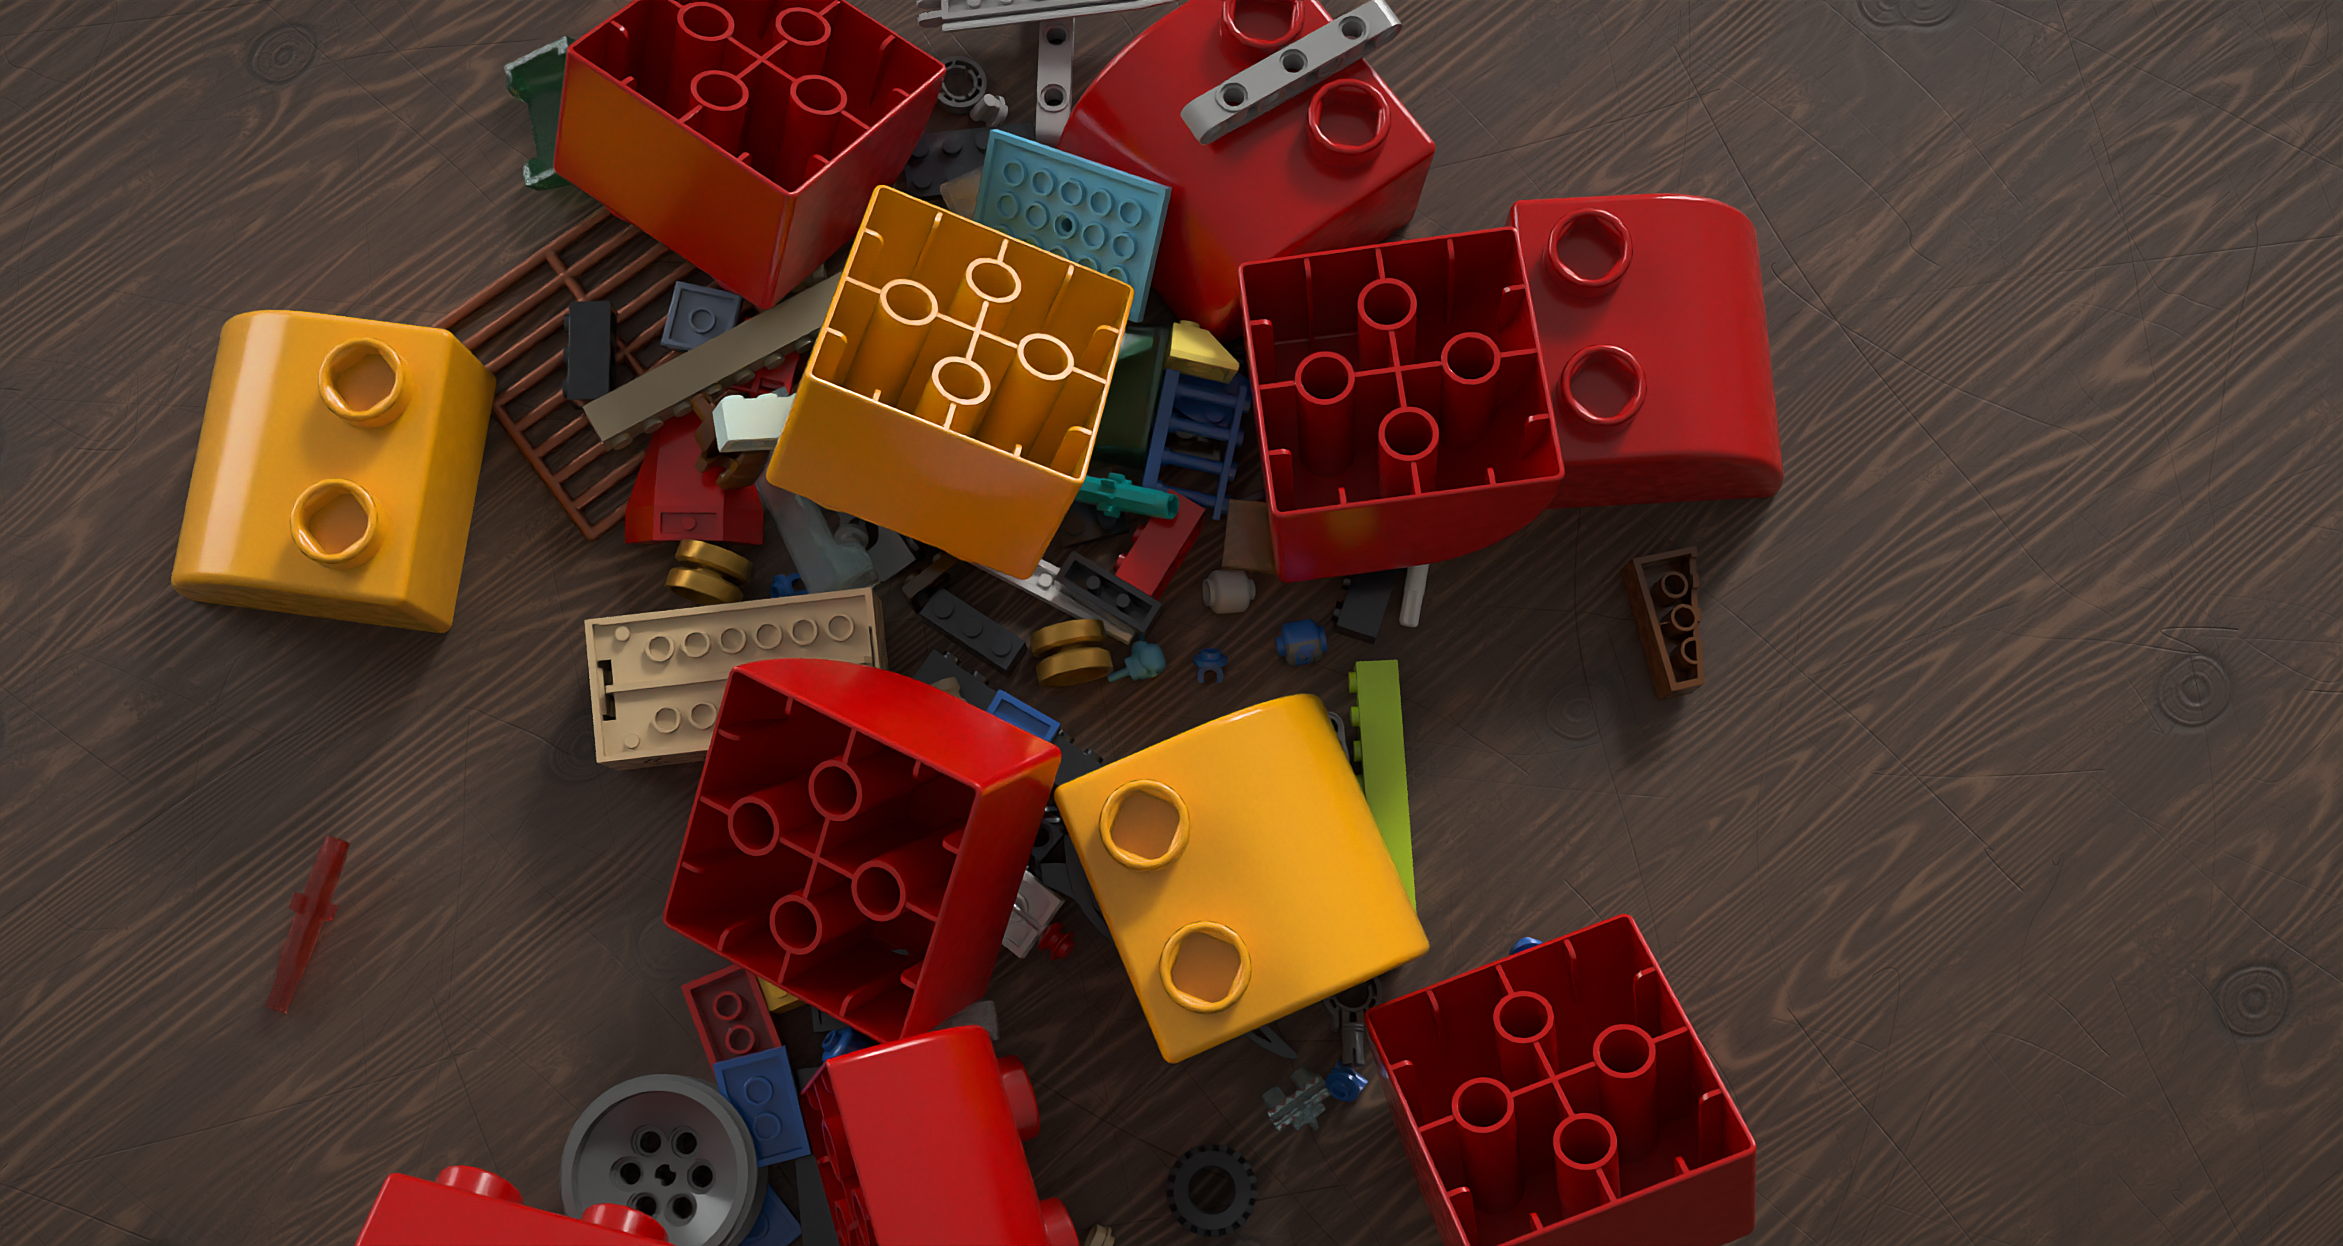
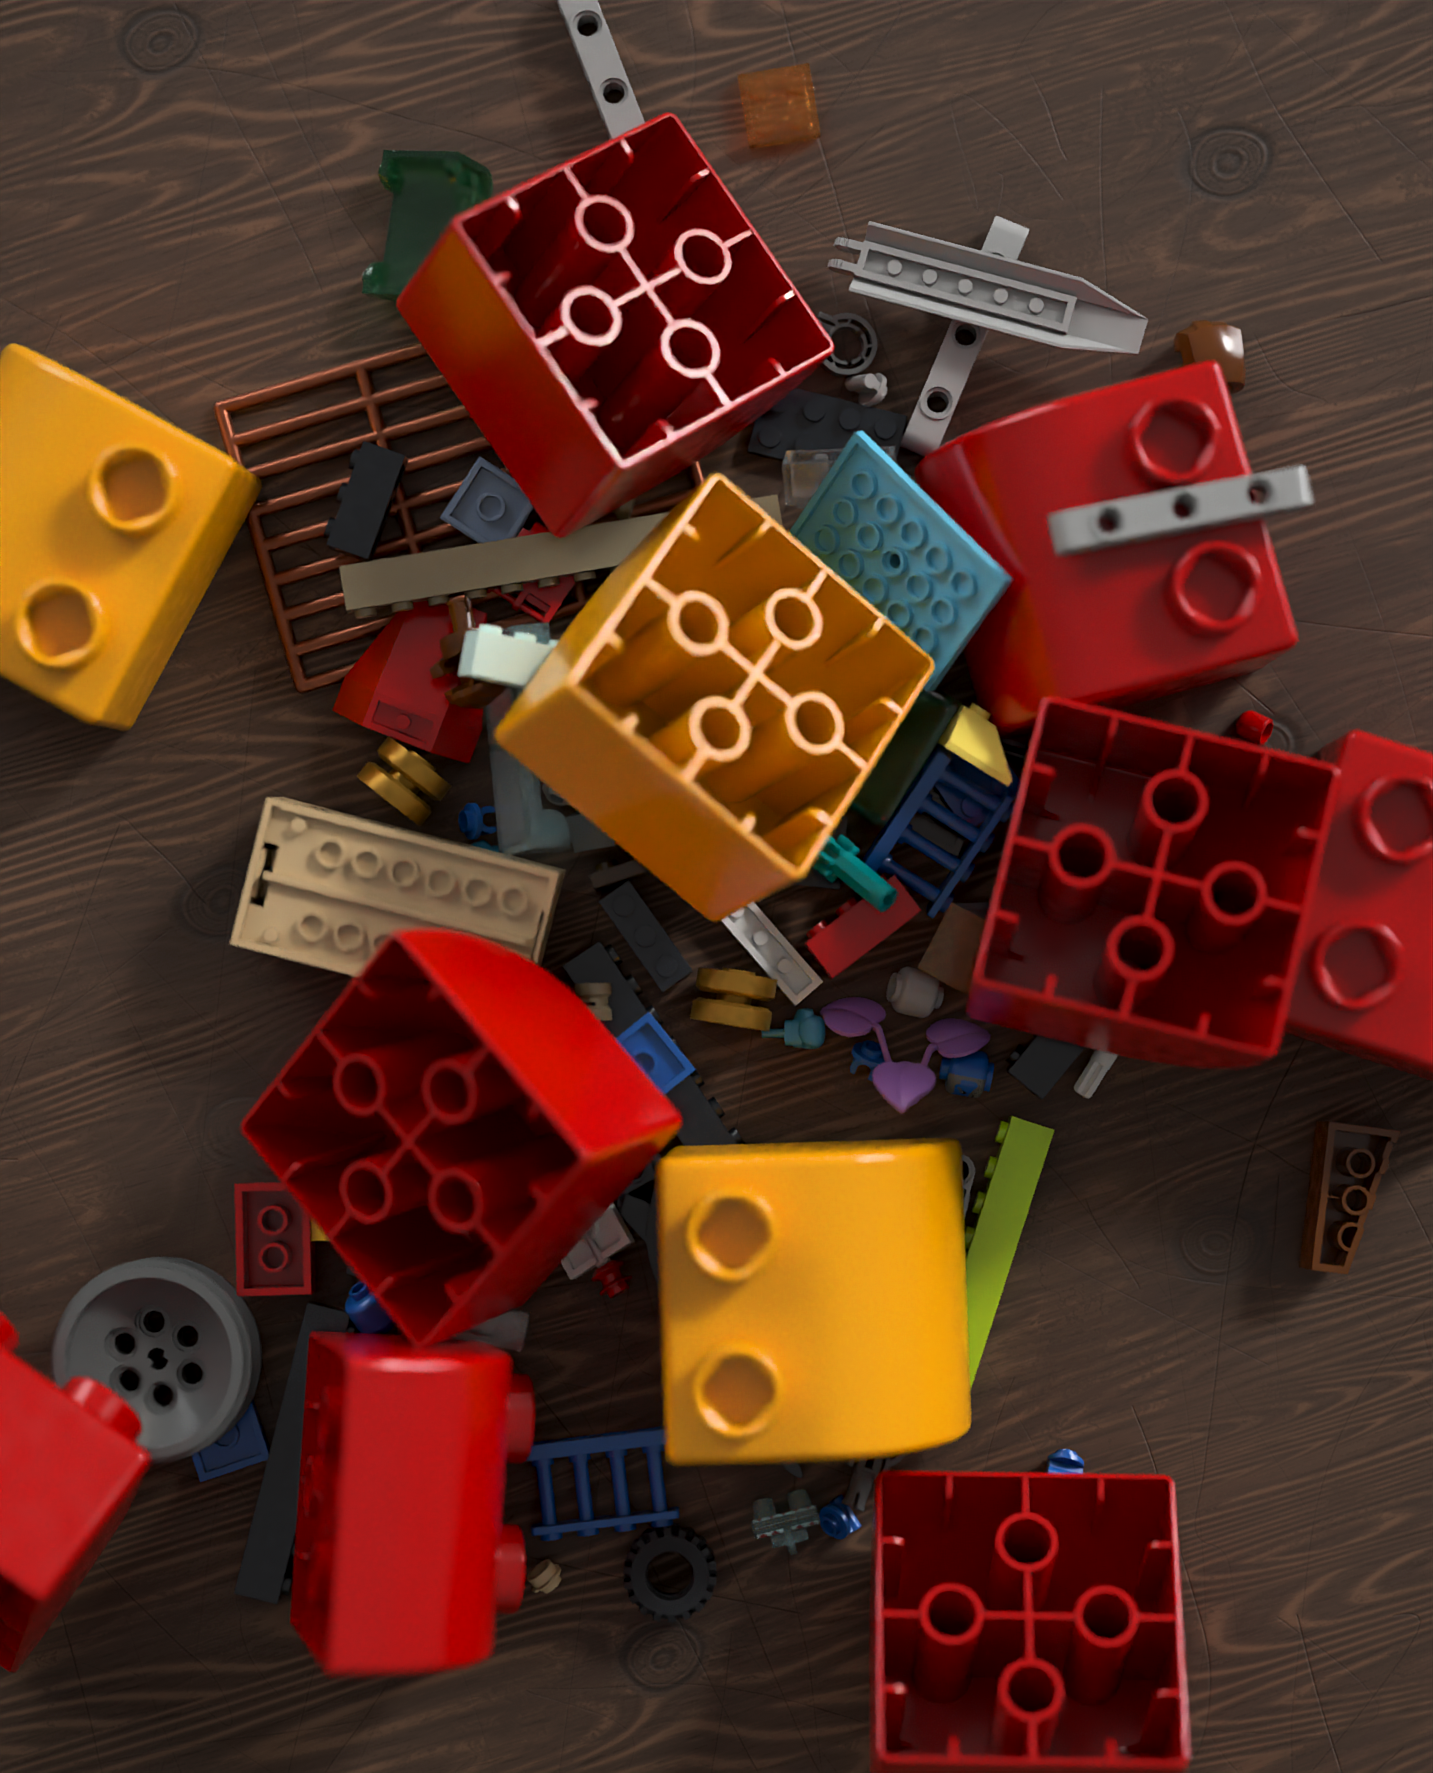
camera: 25 degrees right, 10 degrees up
blue plate [713,1045,812,1168] -> none
black brick [1054,550,1163,642] -> none
none -> blue fence [527,1426,680,1541]
none -> medium lavender plant [820,997,991,1113]

